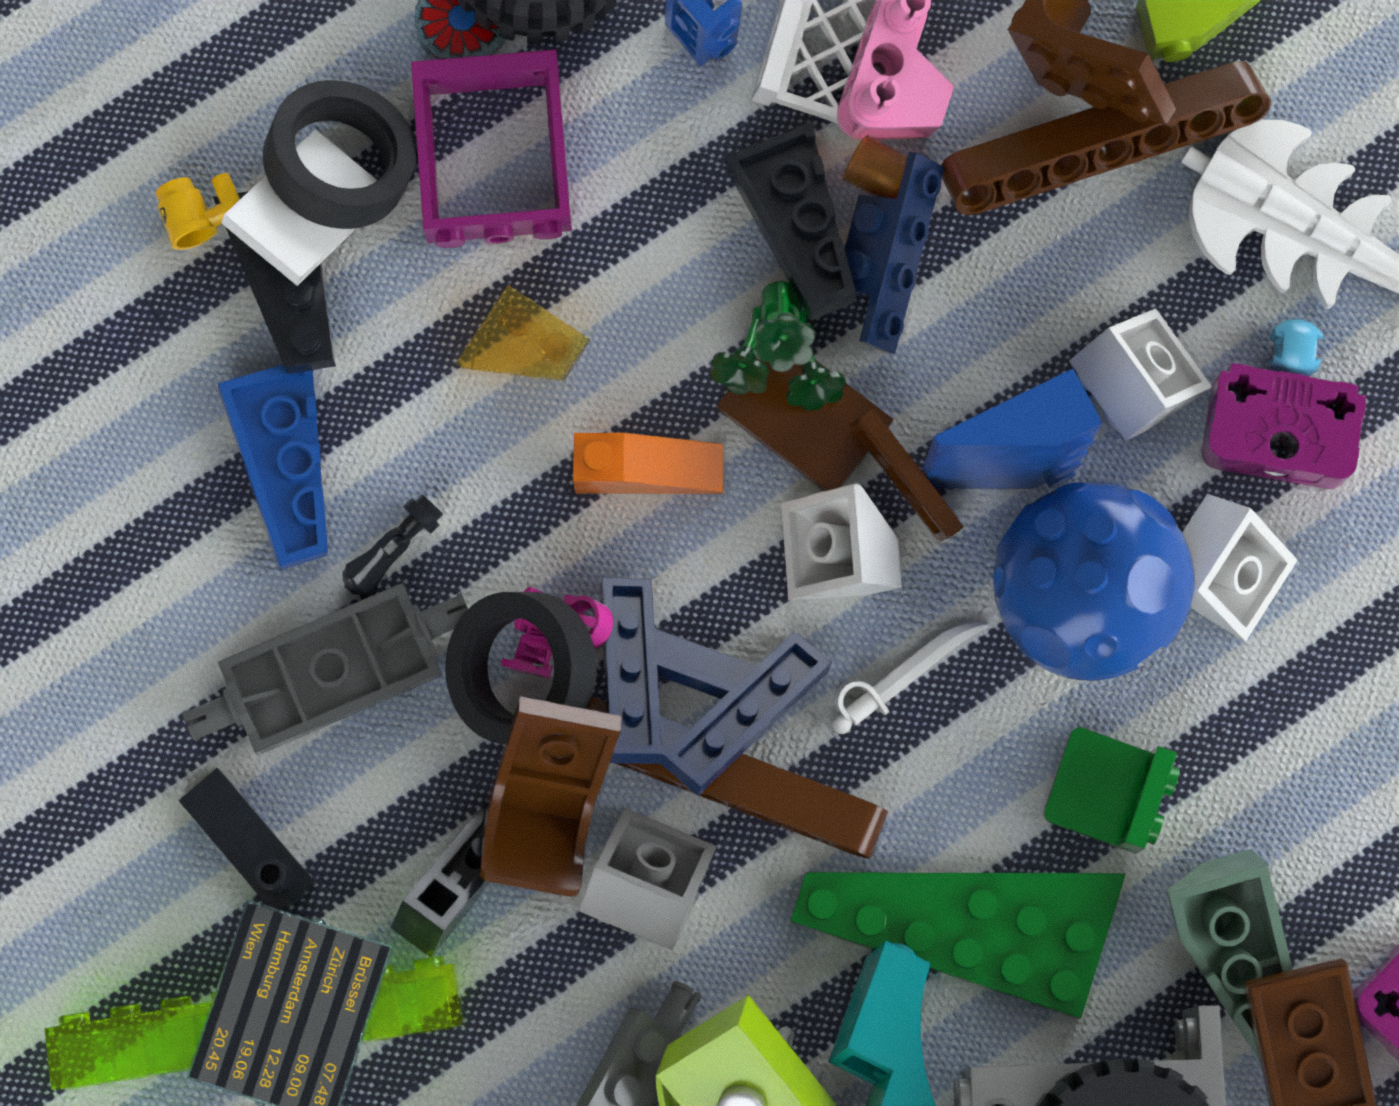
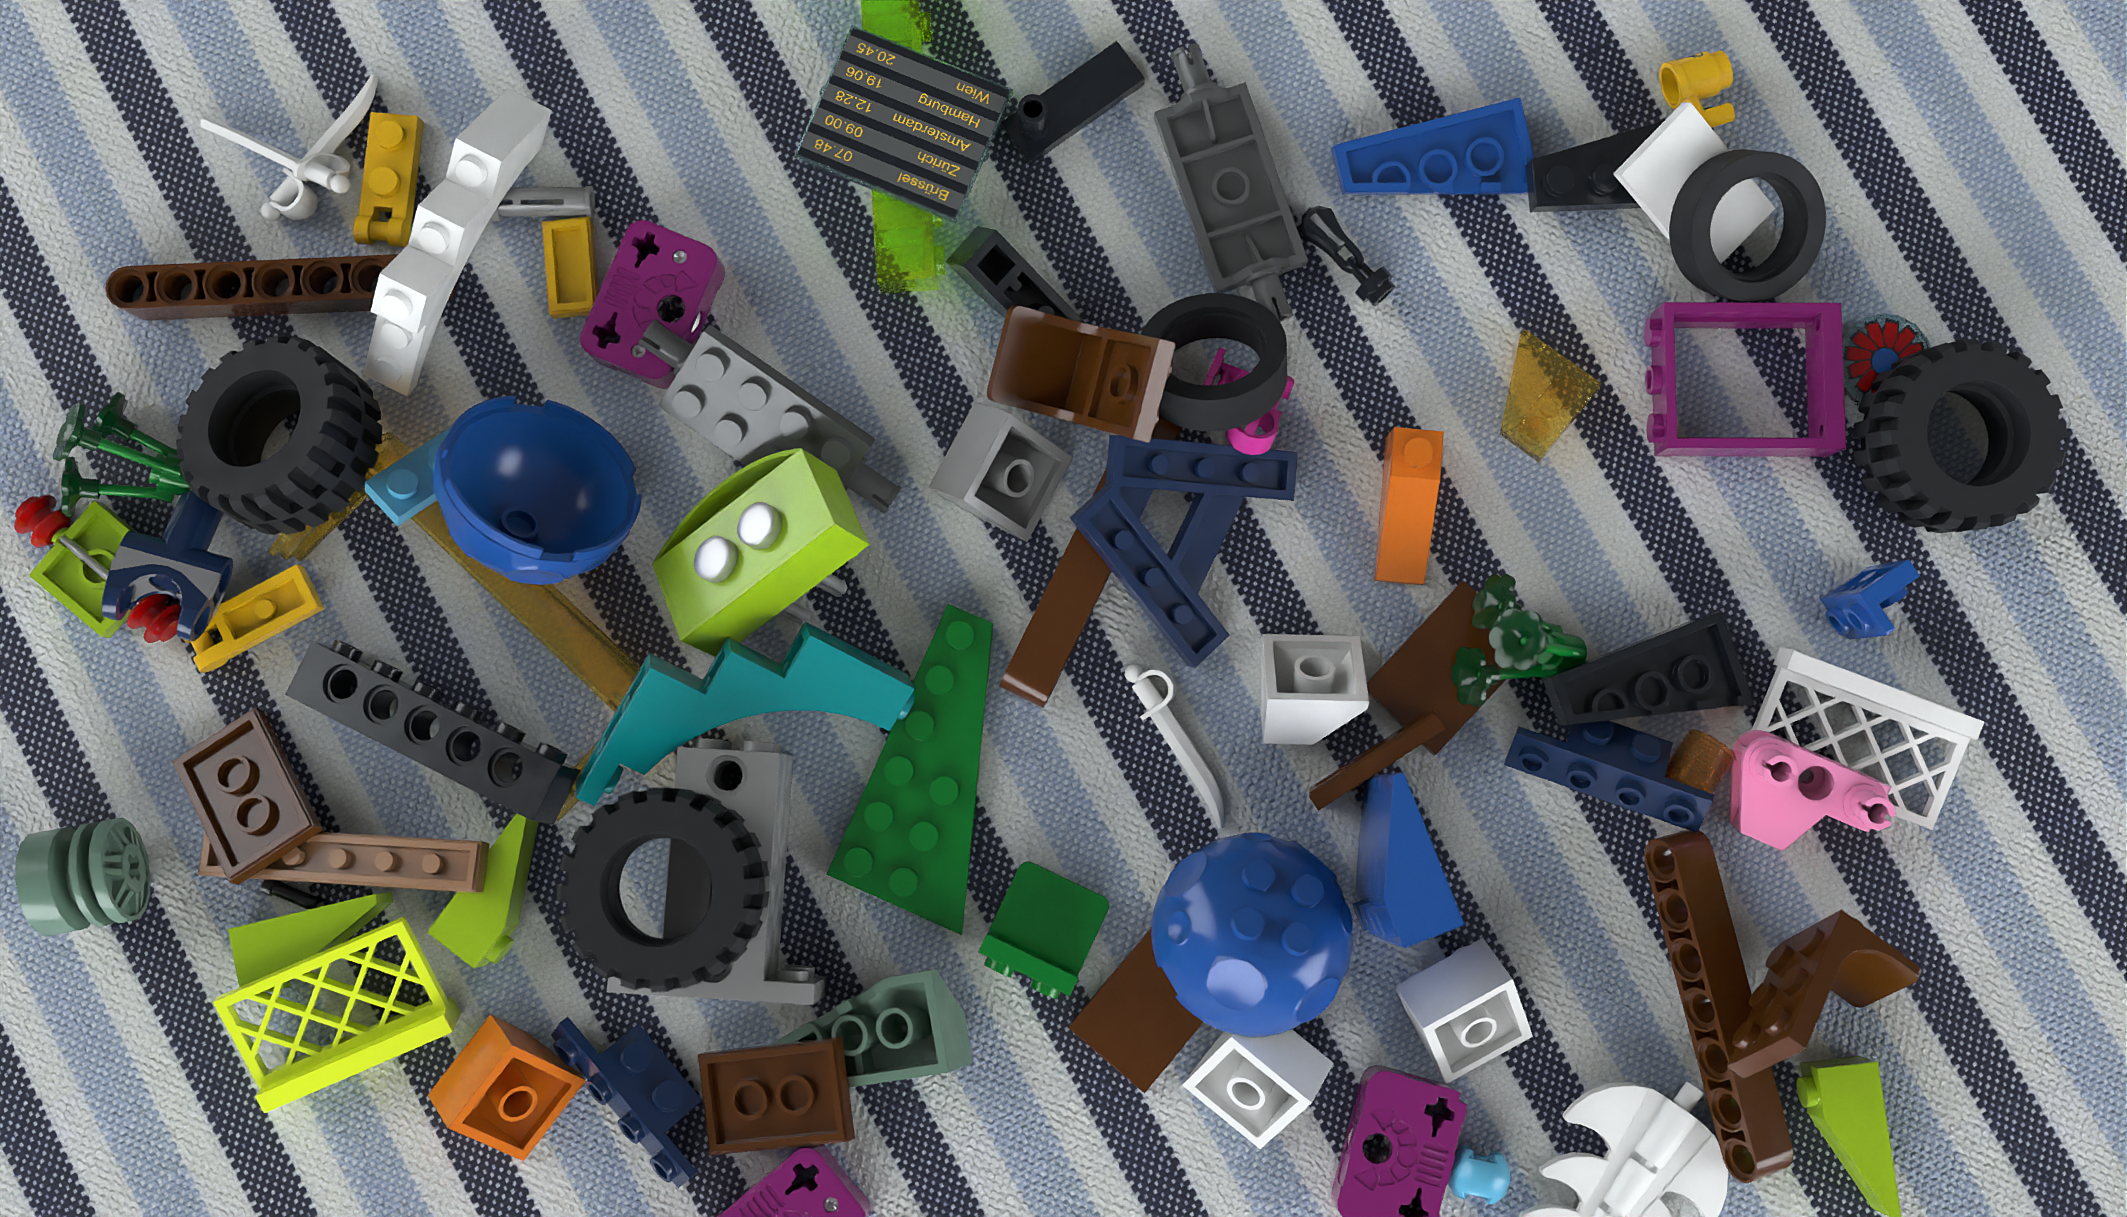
camera: 100 degrees right, 5 degrees up
none -> reddish brown tile [1068,927,1203,1094]

